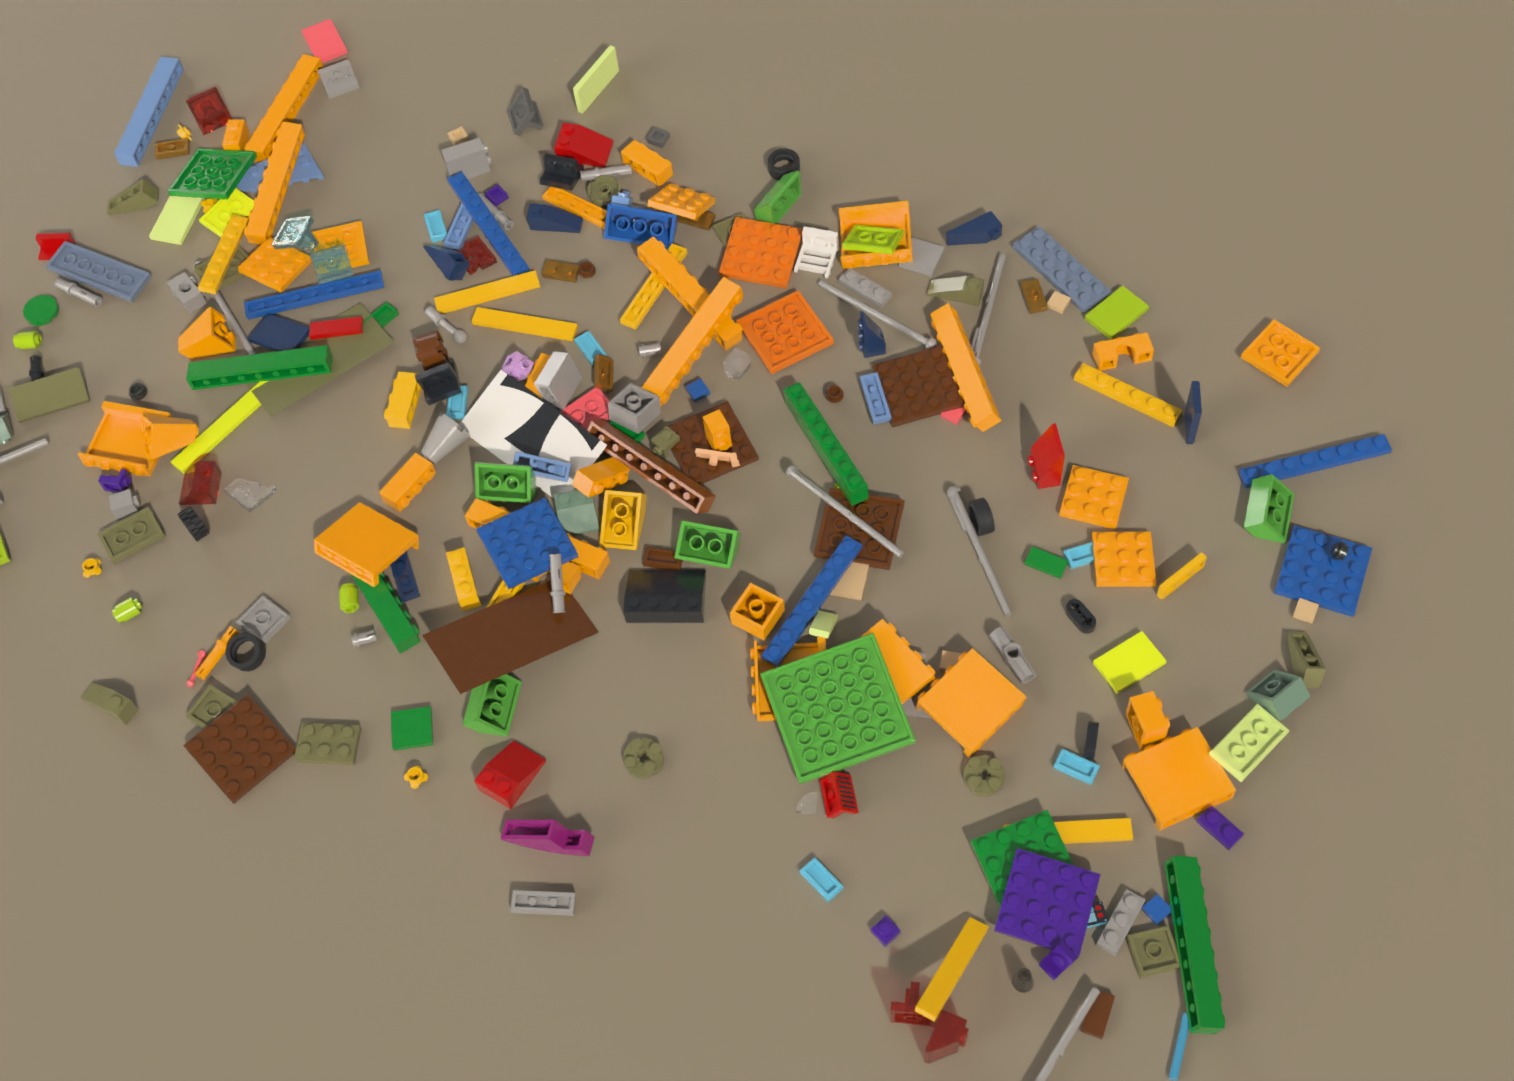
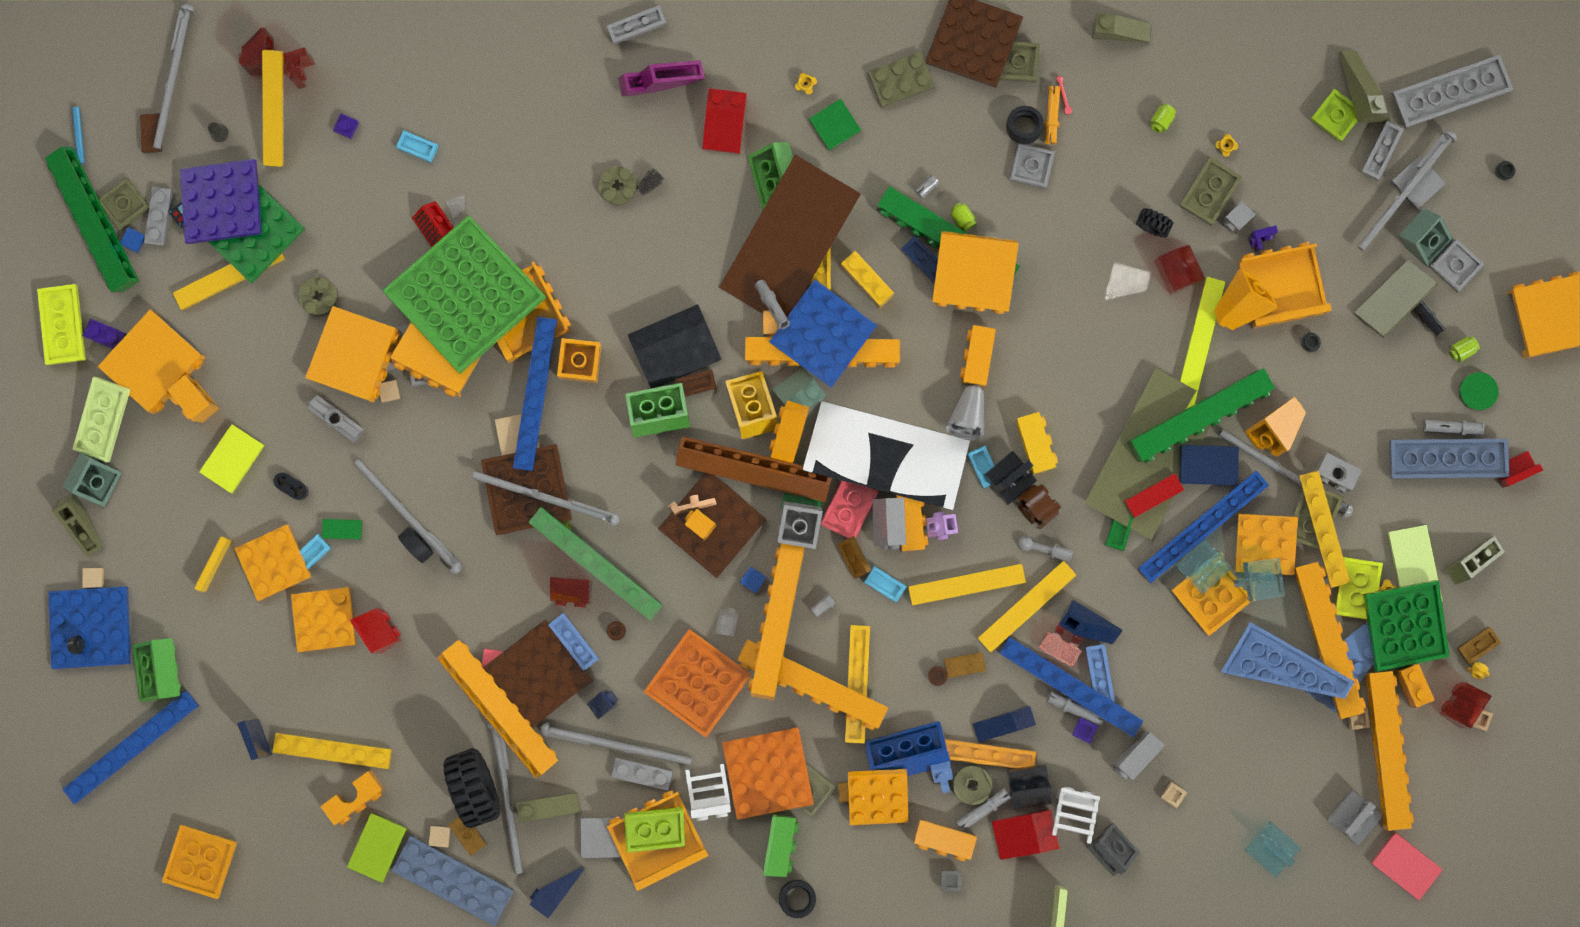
camera: 150 degrees right, 25 degrees up
medium blue brick [114,57,184,167] -> none
medium azure tile [423,210,447,243] -> none
bright green slope [475,462,536,503] -> none
medium blue slope [513,451,571,482] -> none
olive bracket [651,426,680,459] -> none
yellowish green tile [809,610,838,638] -> none
dark purple bracket [1039,941,1078,980] -> none
medium azure tile [1053,749,1100,785] -> none
black beam [1084,721,1099,759] -> none
none -> neon yellow plate [37,284,86,365]
none -> black tyre [443,748,500,828]
none -> clear red slope [550,577,593,608]
none -> clear smoke cone [636,168,664,196]
none -> white plate [1052,787,1100,844]
none -> medium blue wing [1221,622,1355,699]
none -> clear light blue bracket [1245,821,1301,877]

